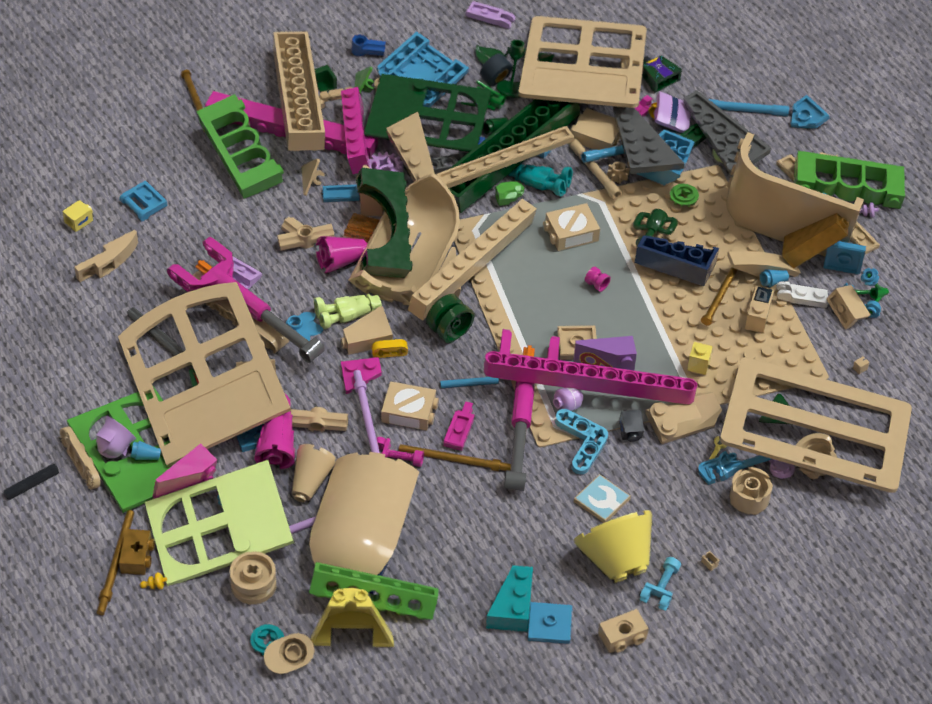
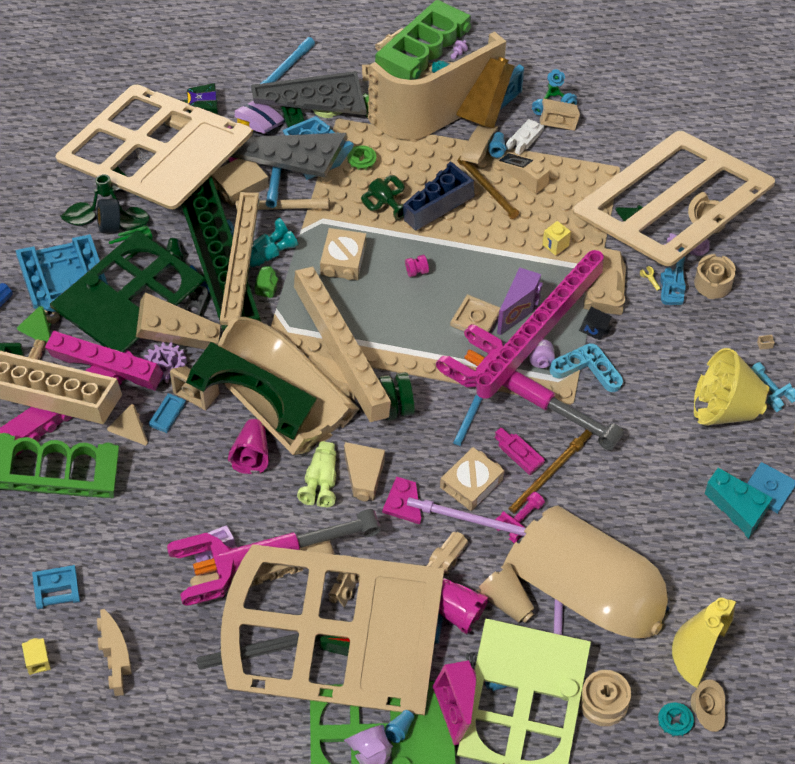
camera: 60 degrees left, 5 degrees up
tan piece [277,217,335,251] -> none
dark azure plate [286,312,323,341] -> none
bright green brick [309,562,439,620] -> none
clear orange plate [344,213,380,242] -> none
yellow beam [371,339,408,358] -> none
lavender hinge [466,1,515,29] -> none
tile [574,474,631,523] -> none
tan gear [607,162,629,184] -> none
dark azure plate [791,95,830,129] -> none
tan piece [853,356,869,374] -> none

